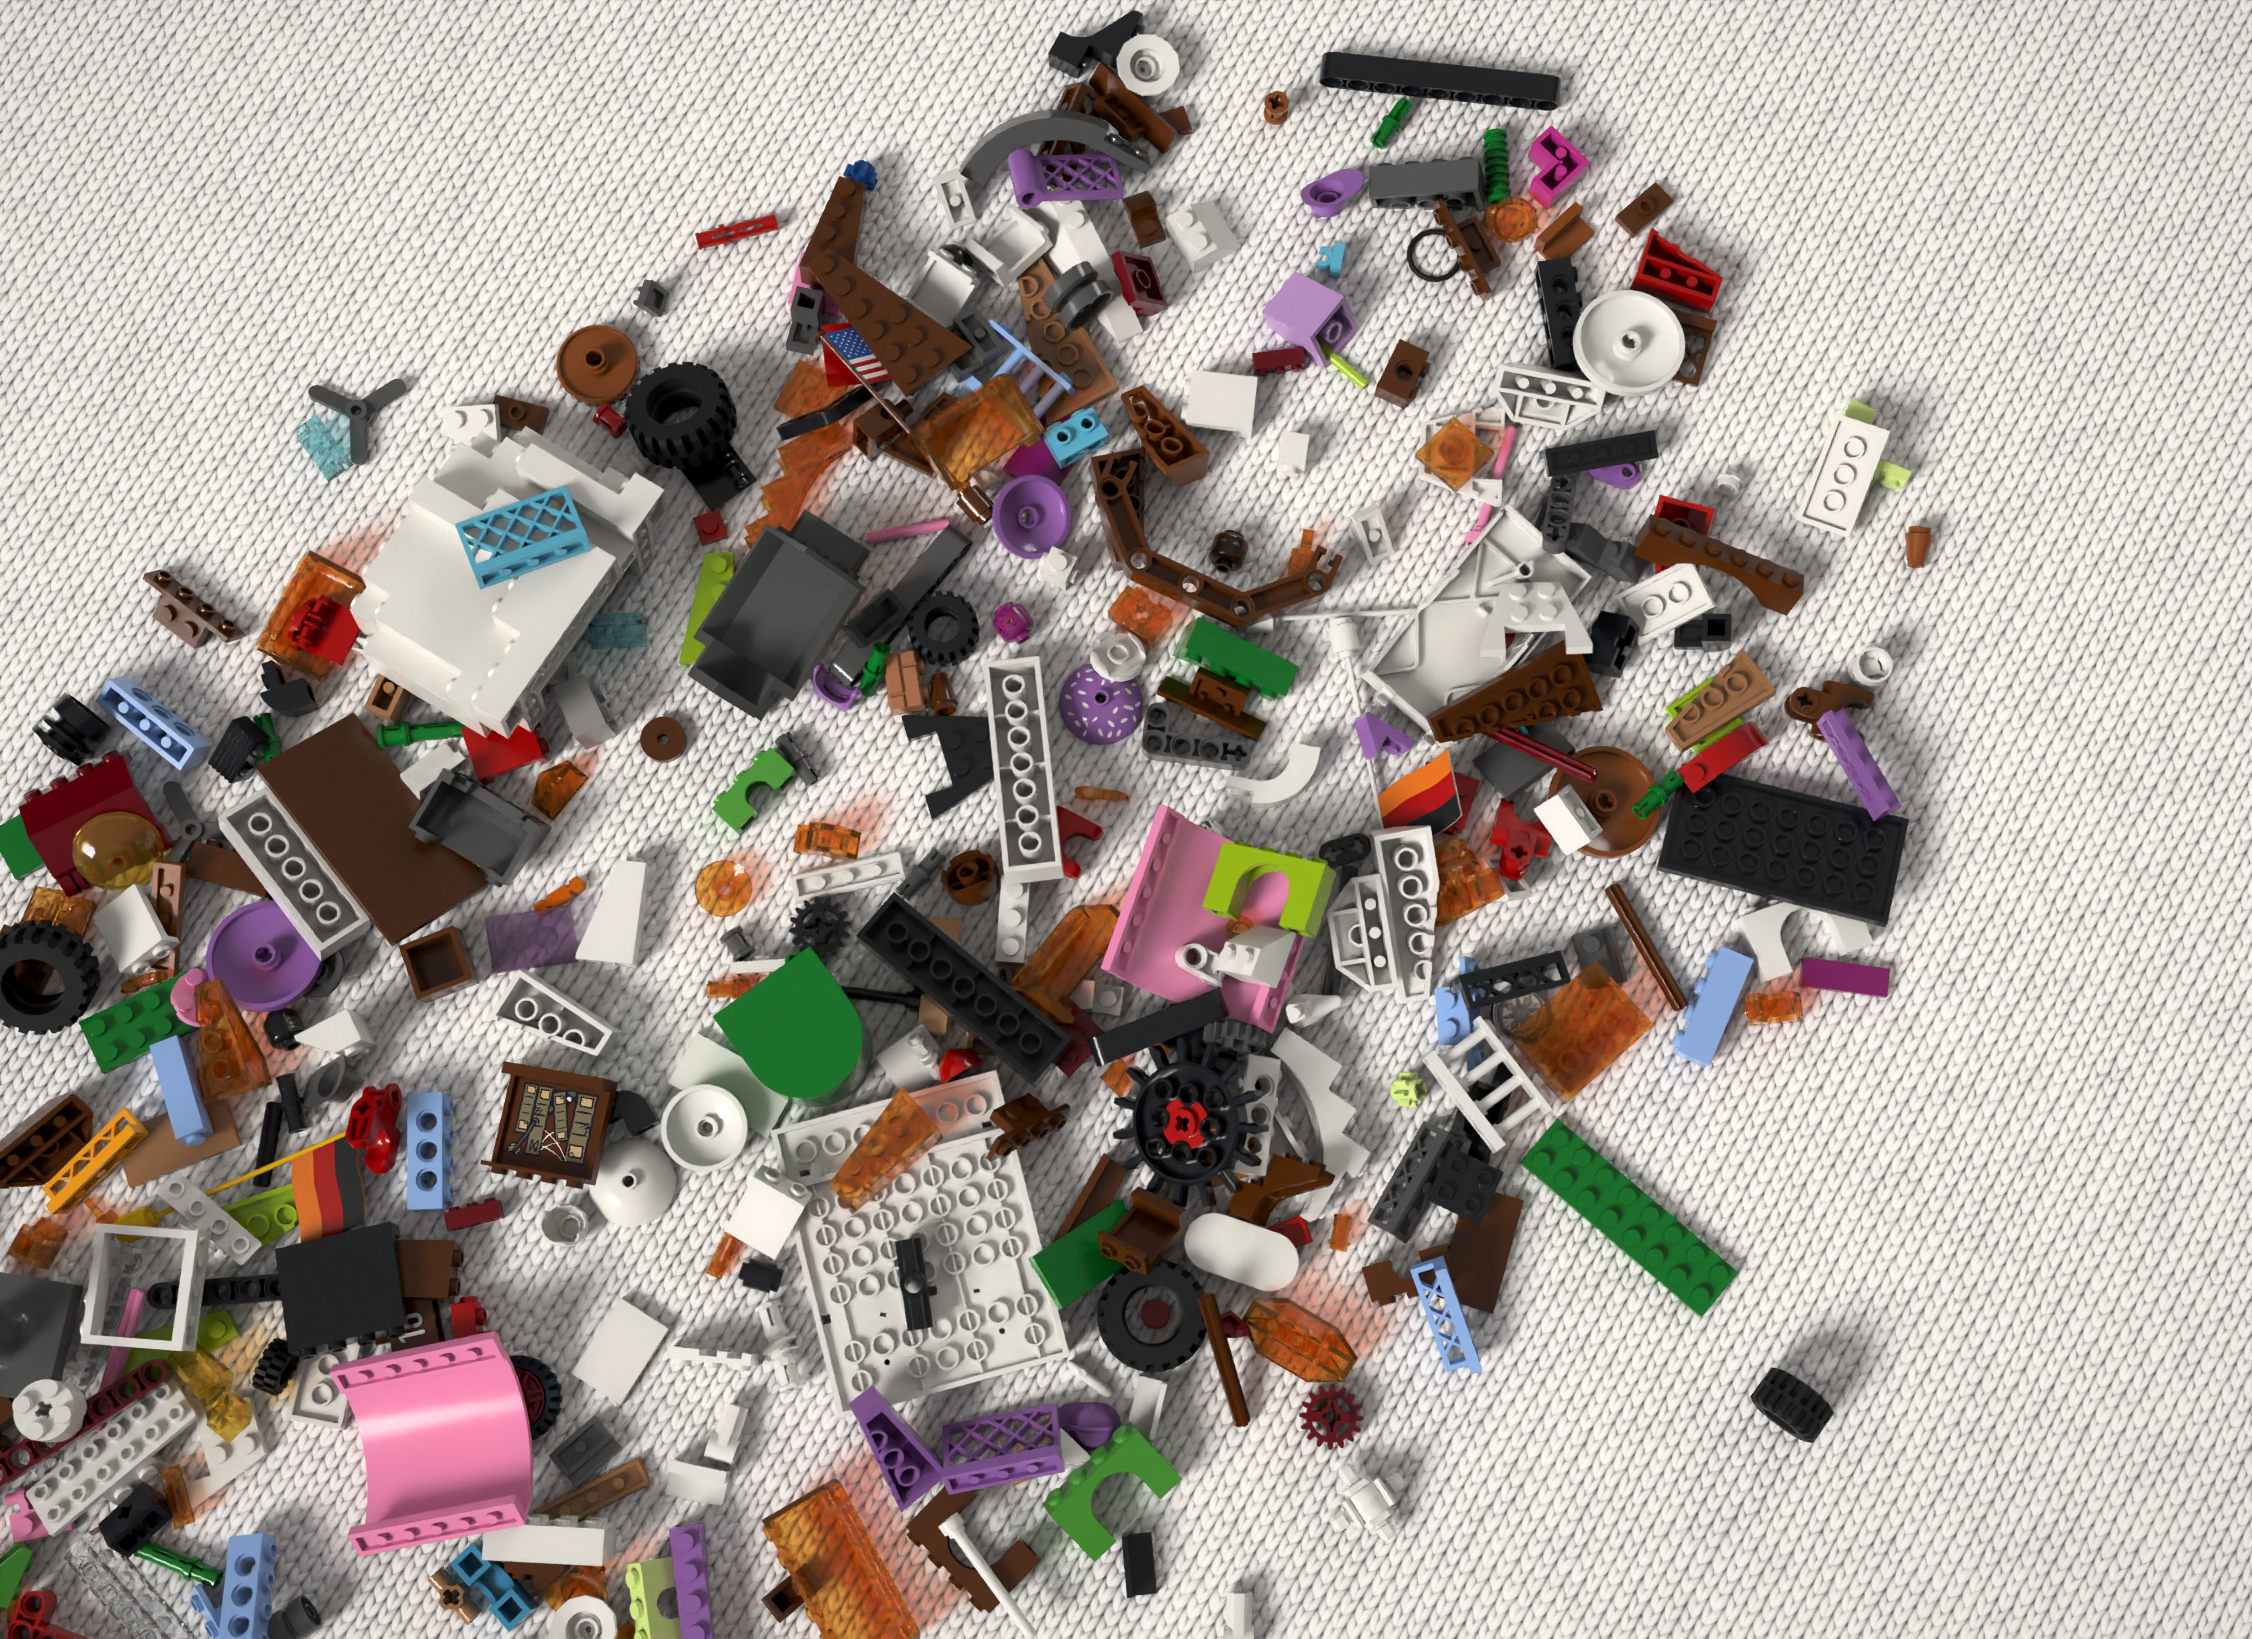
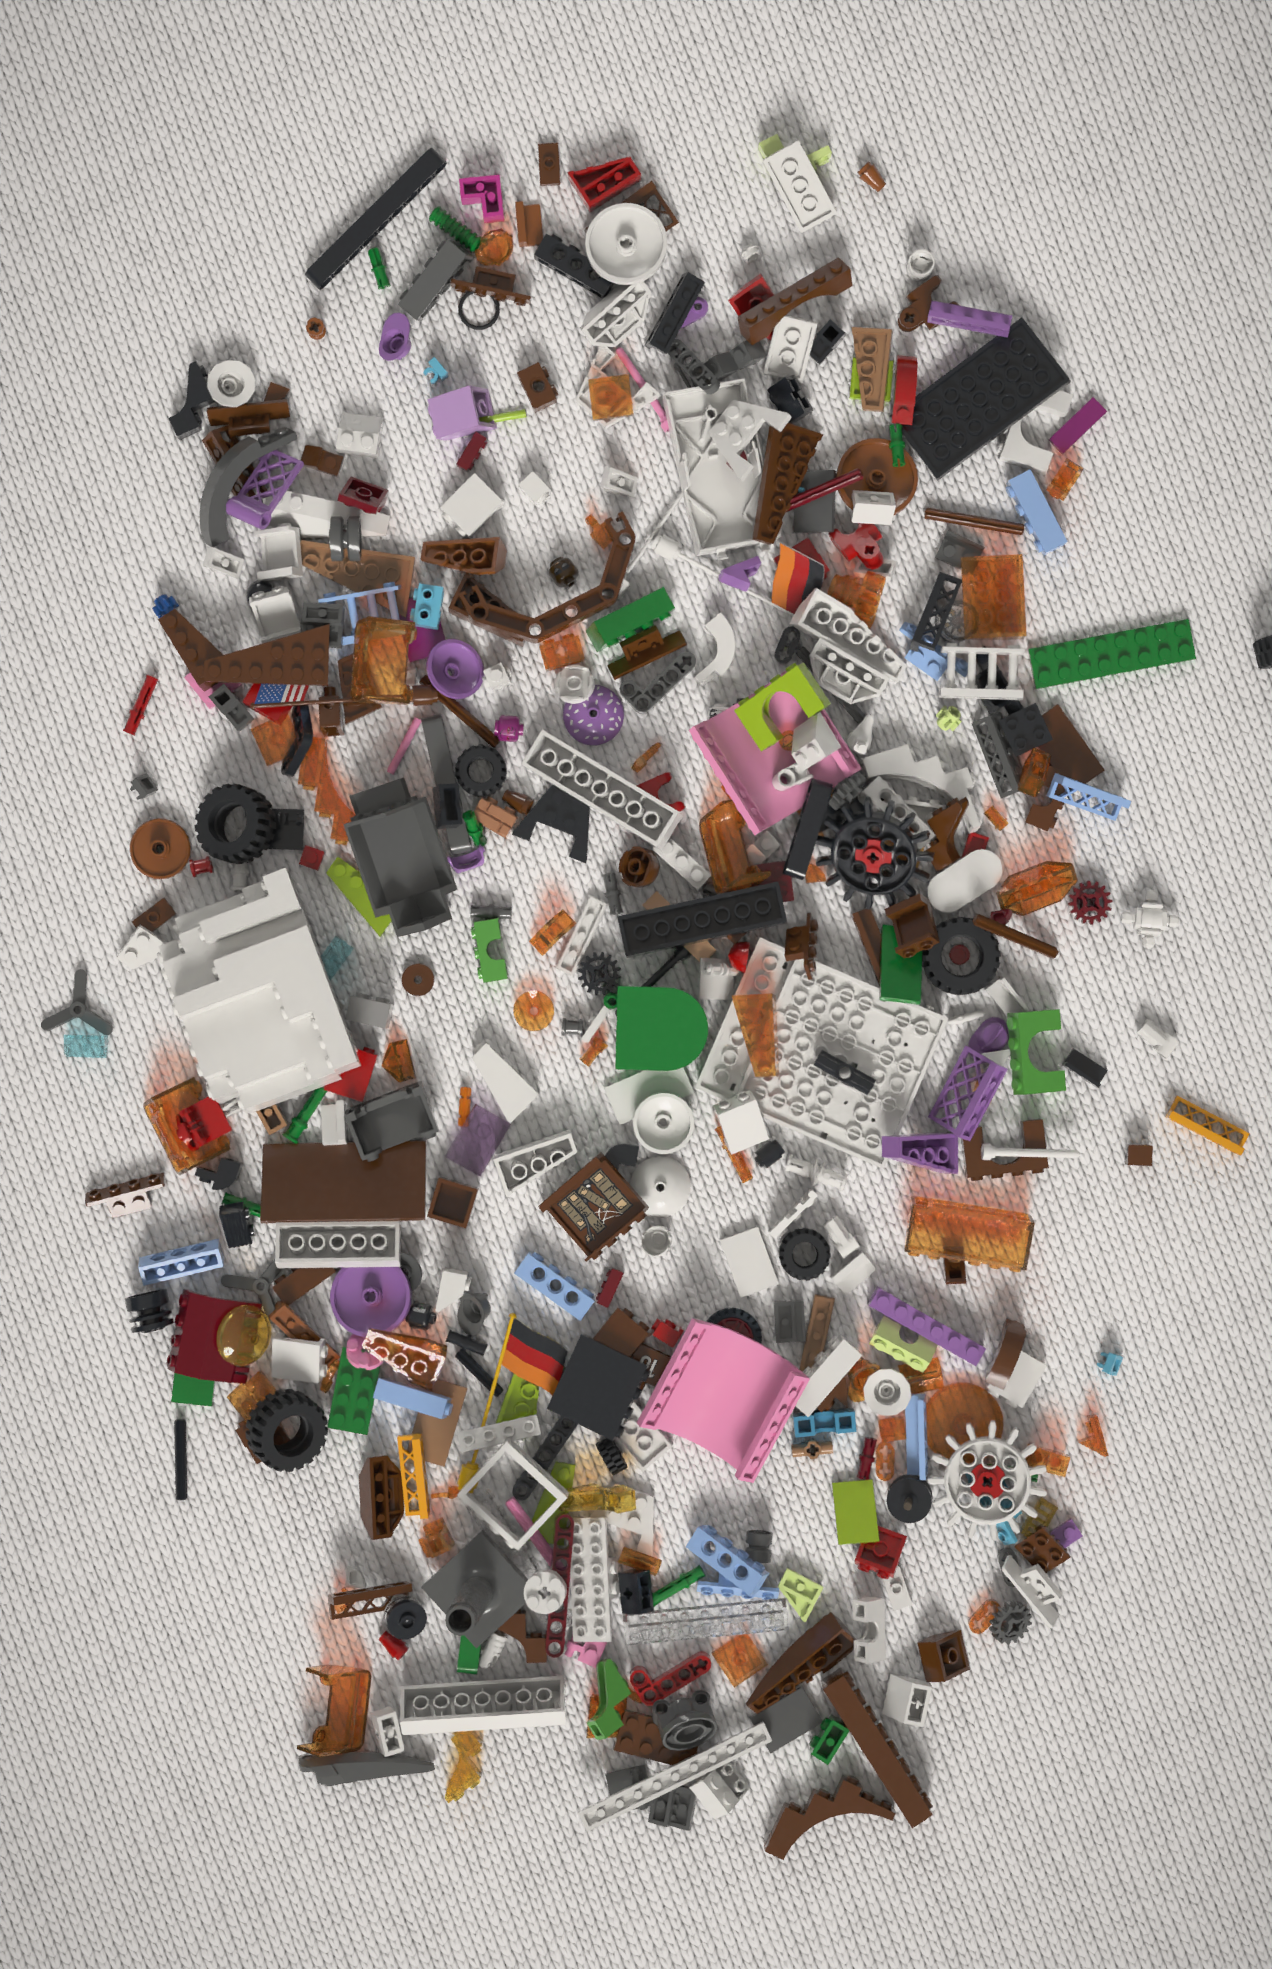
camera: 55 degrees left, 10 degrees up
red piece [345,1083,402,1174] -> none
medium azure fence [455,485,591,590] -> none
none -> reddish brown axle [419,675,500,748]
none -> black tyre [779,1228,831,1281]
none -> clear orange brick [1017,748,1051,797]

